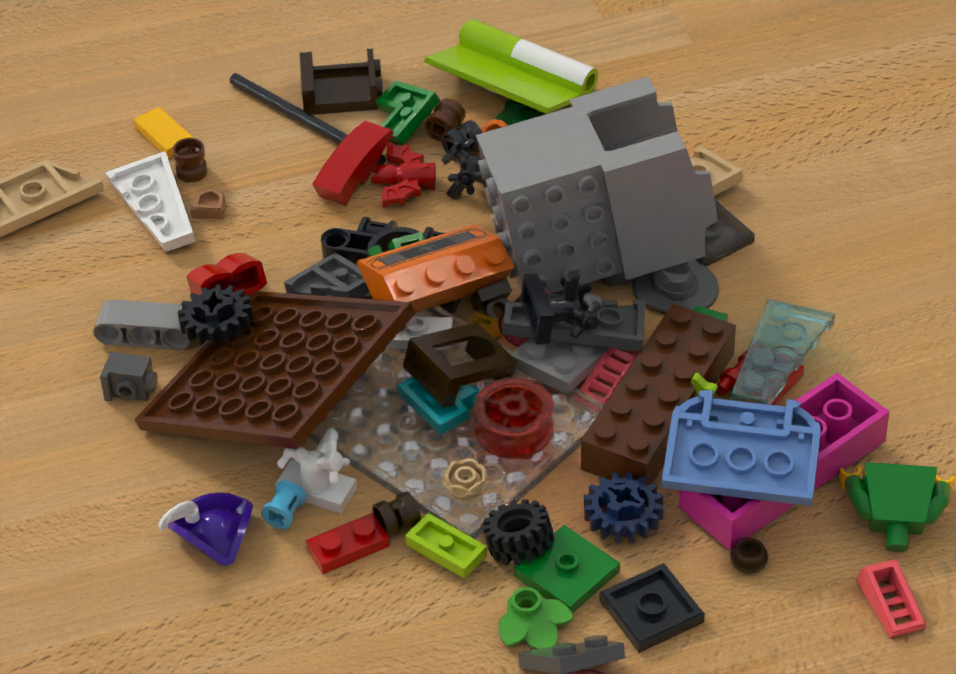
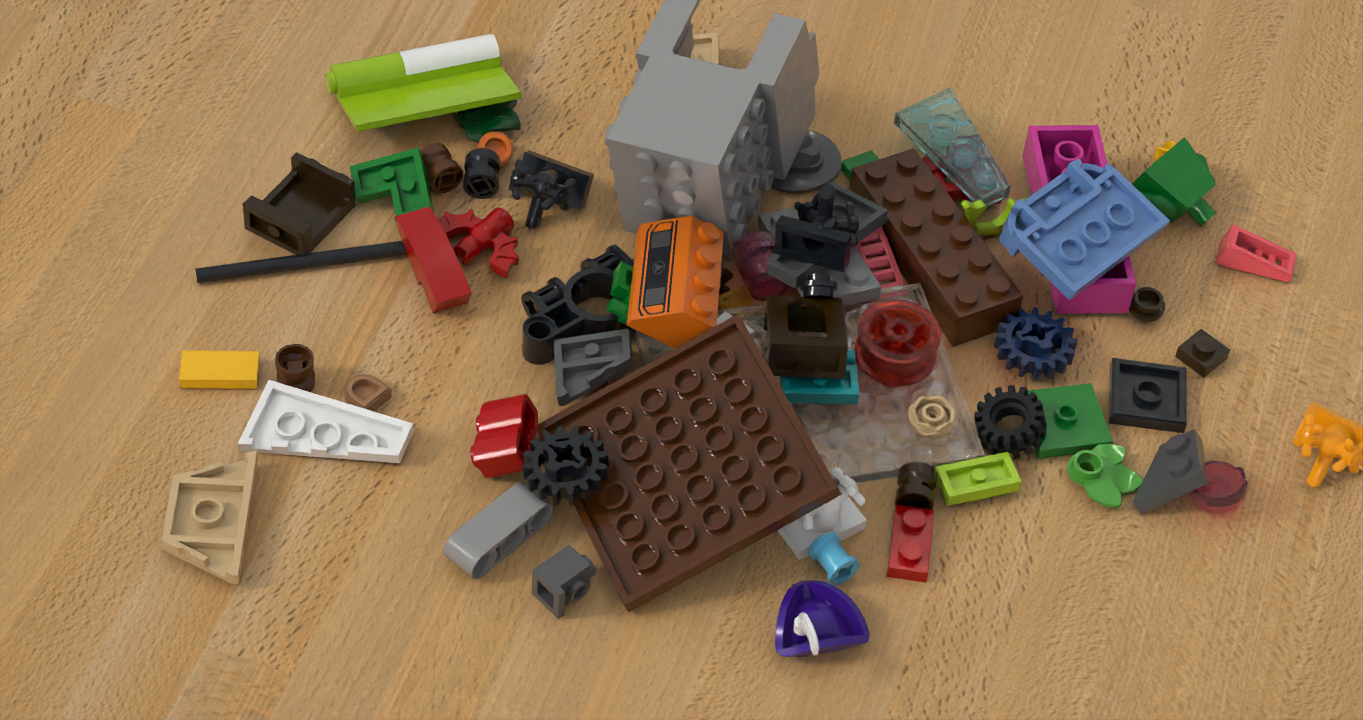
camera: 60 degrees left, 5 degrees up
none -> black plate [800,274,838,298]
none -> dark brown plate [1175,329,1230,378]

